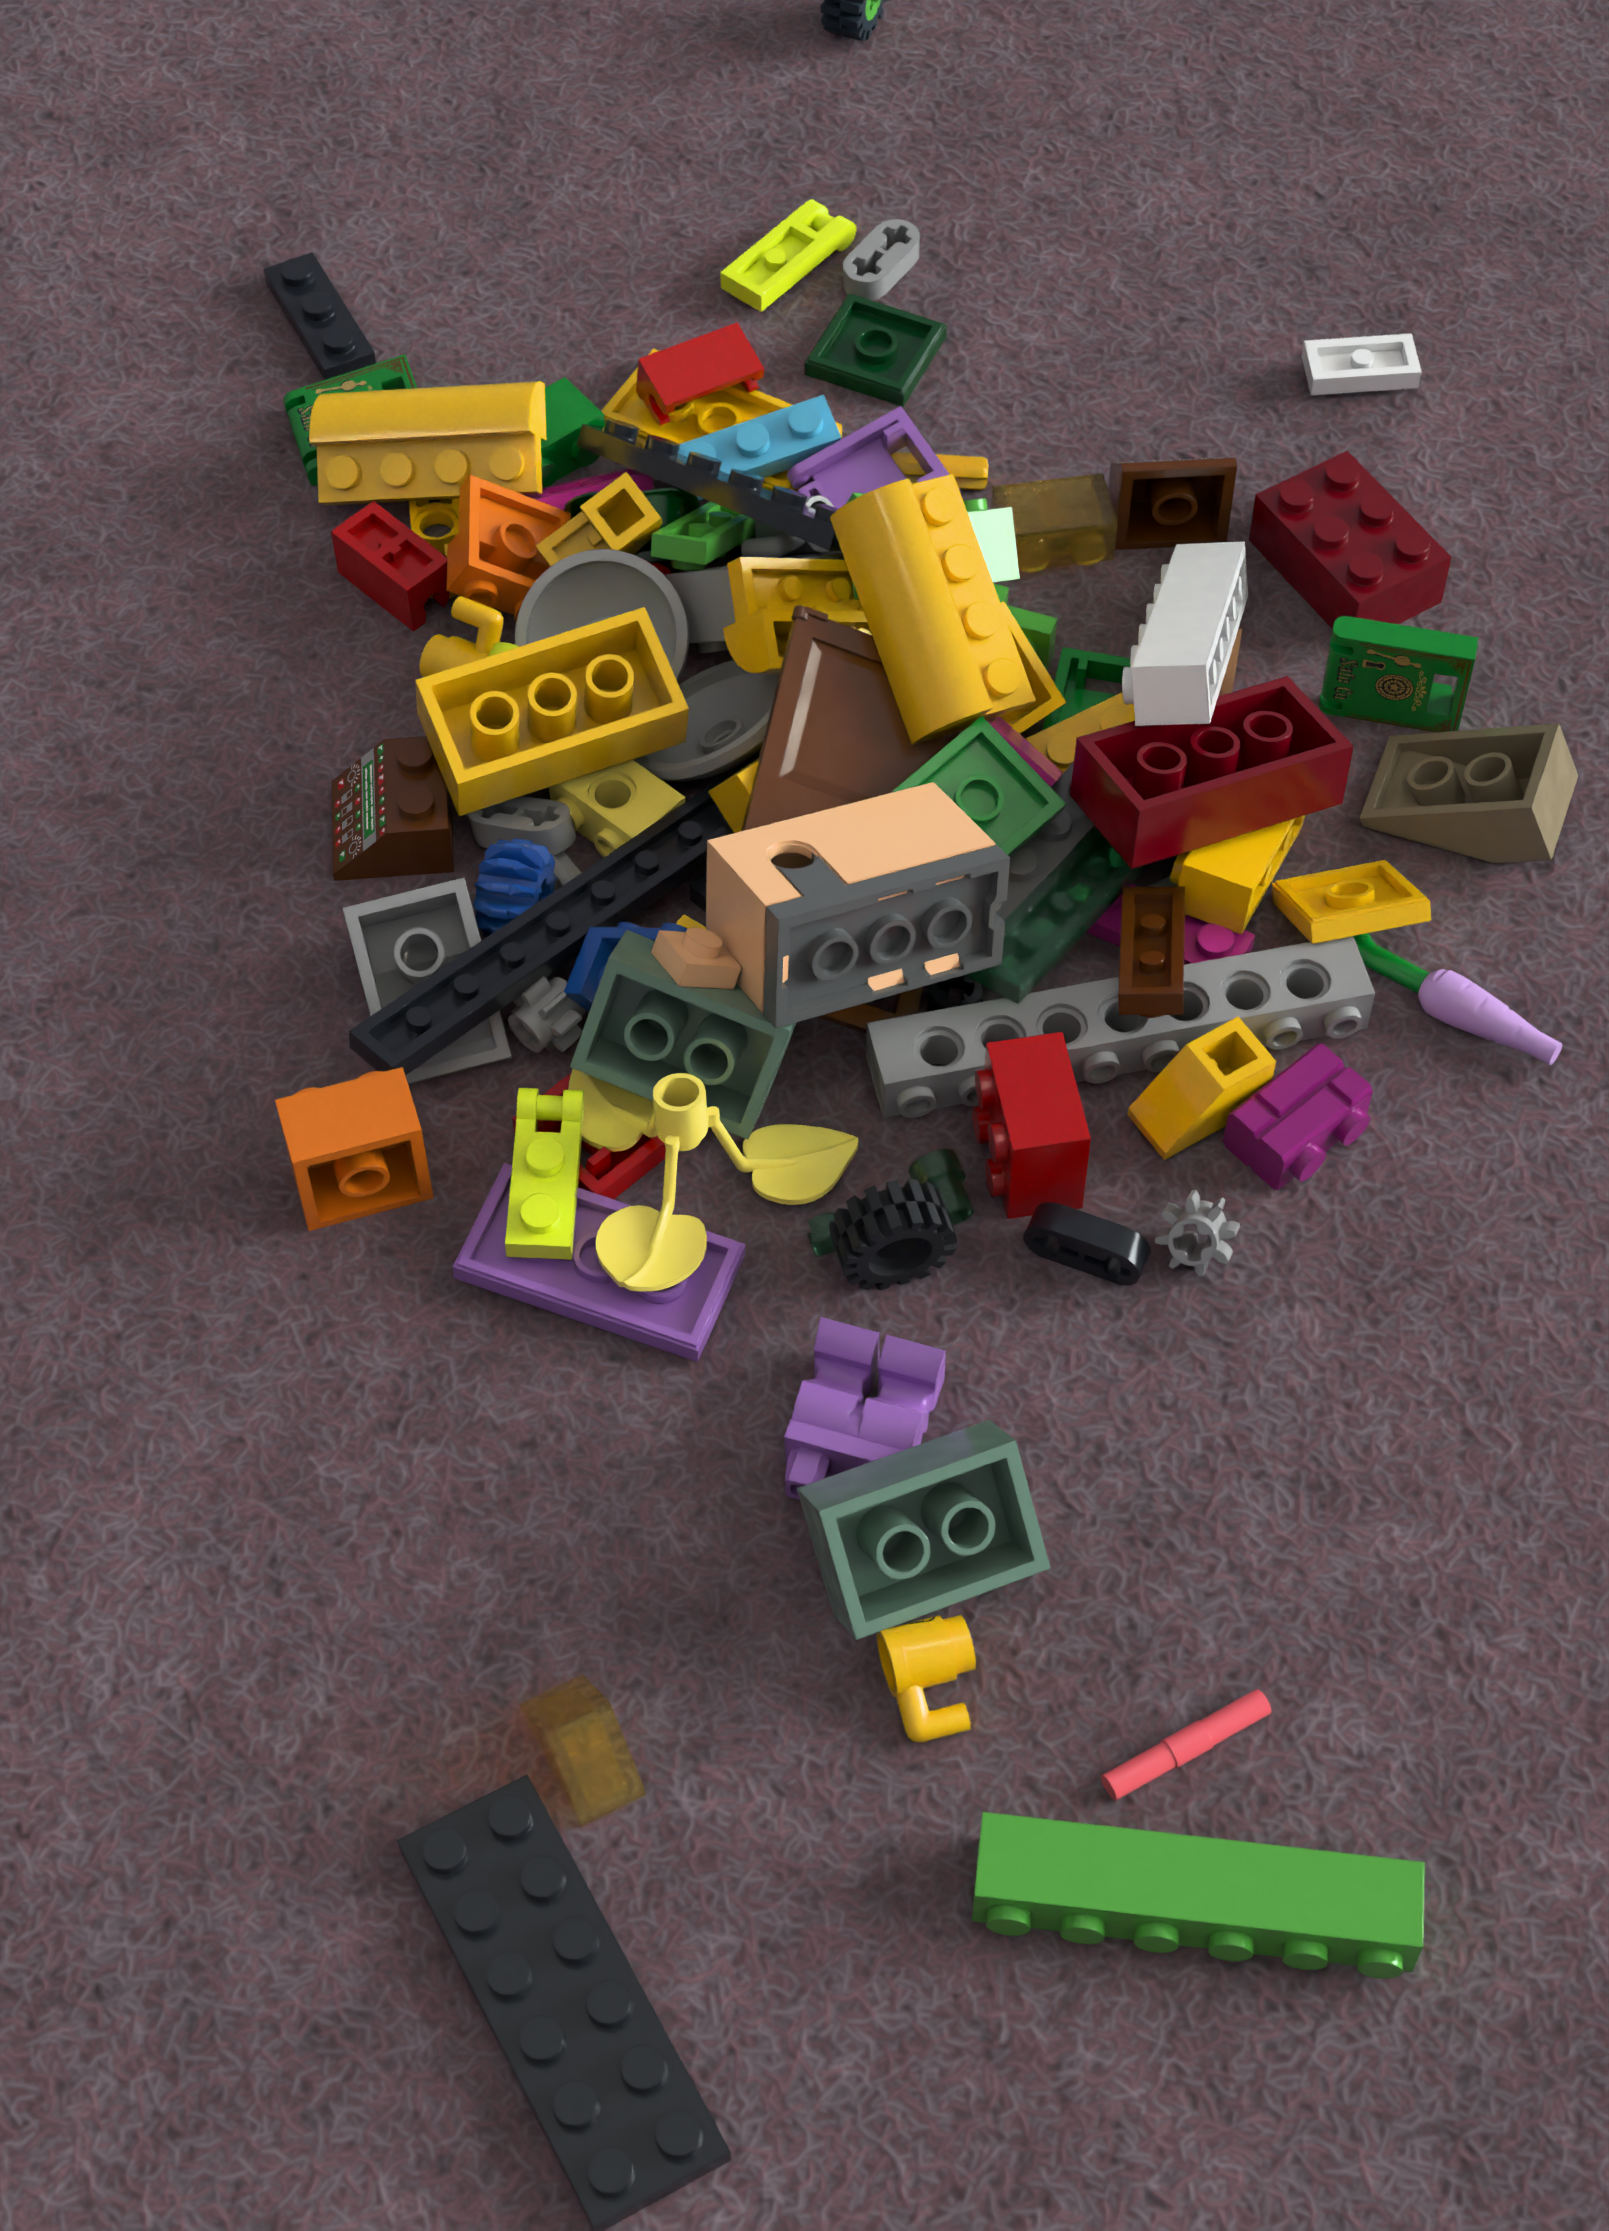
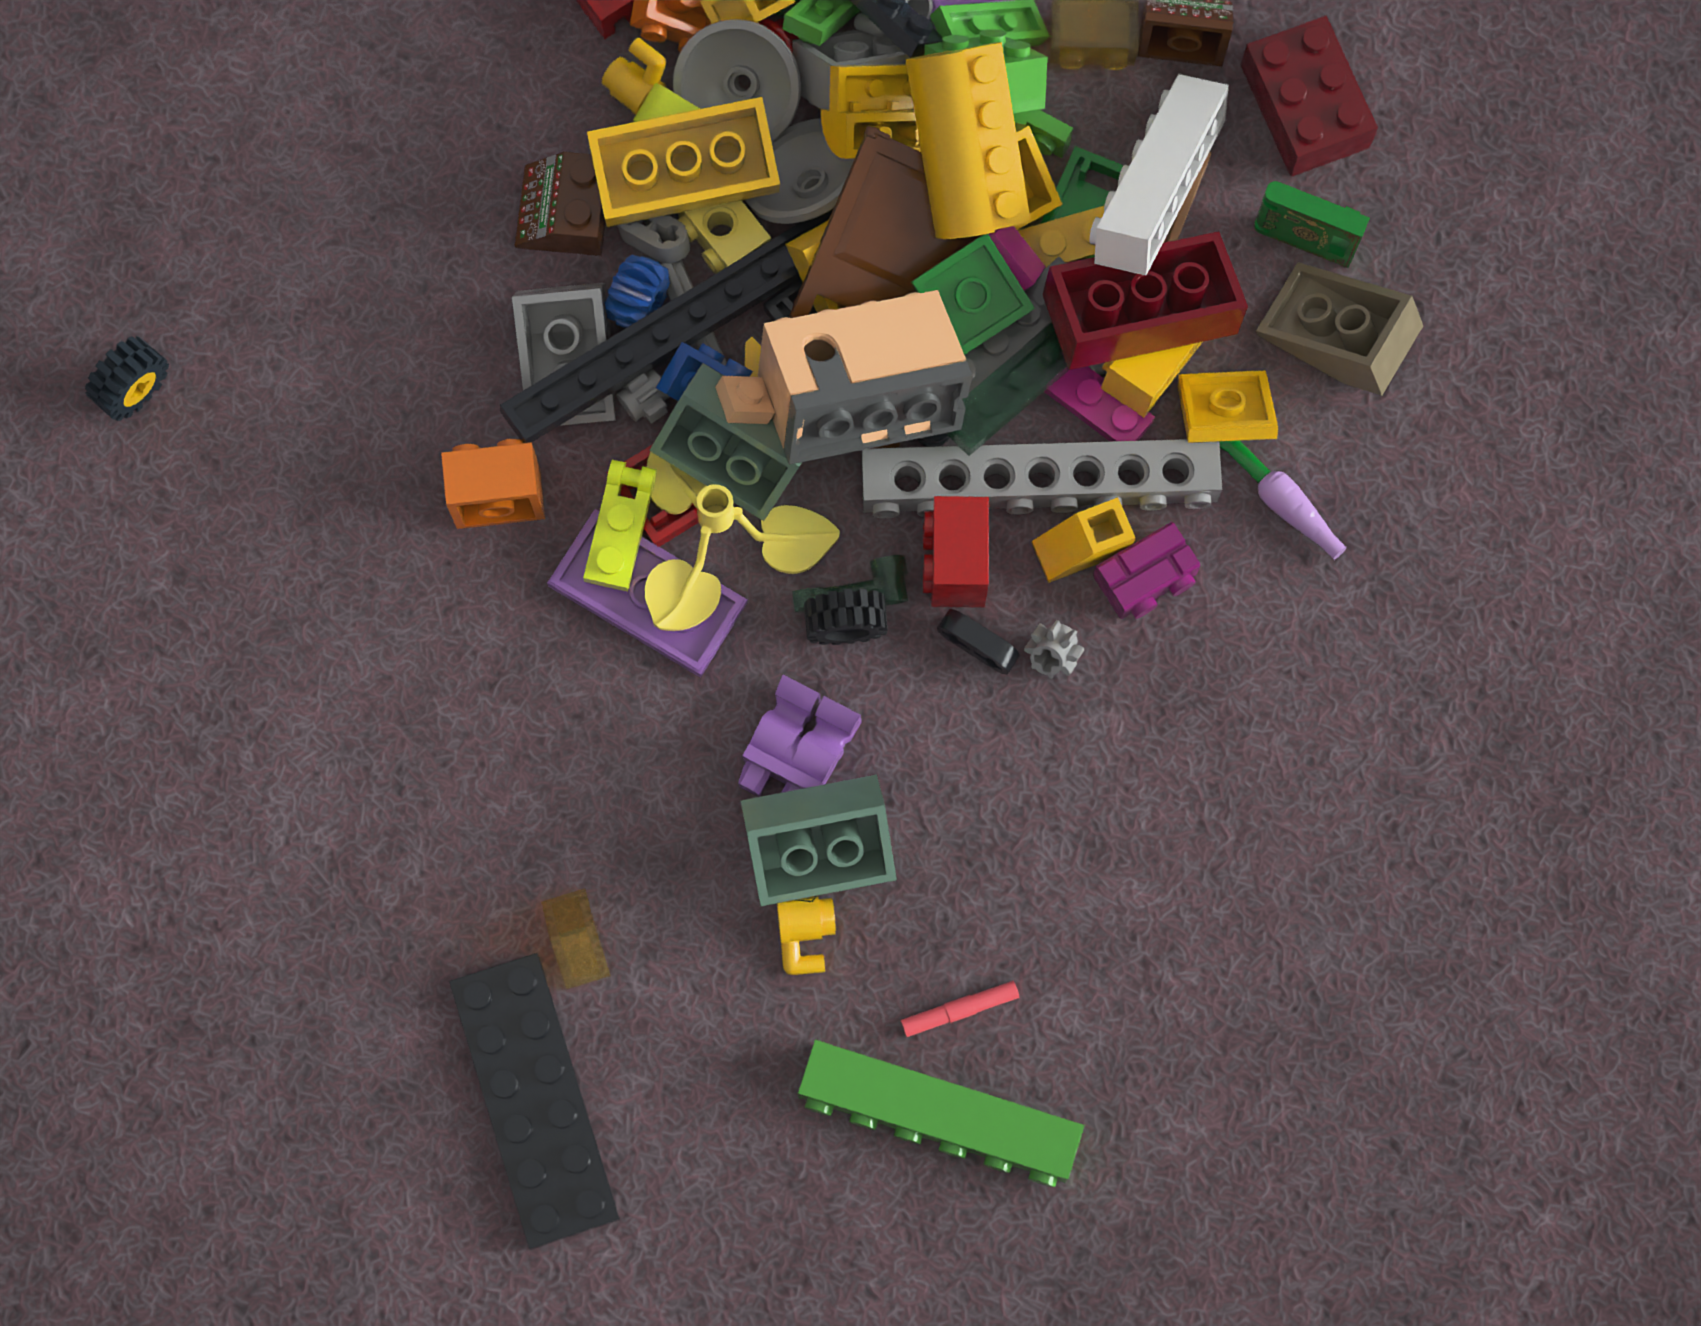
camera: 10 degrees right, 20 degrees up
reddish brown plate [1118,886,1185,1018] -> none

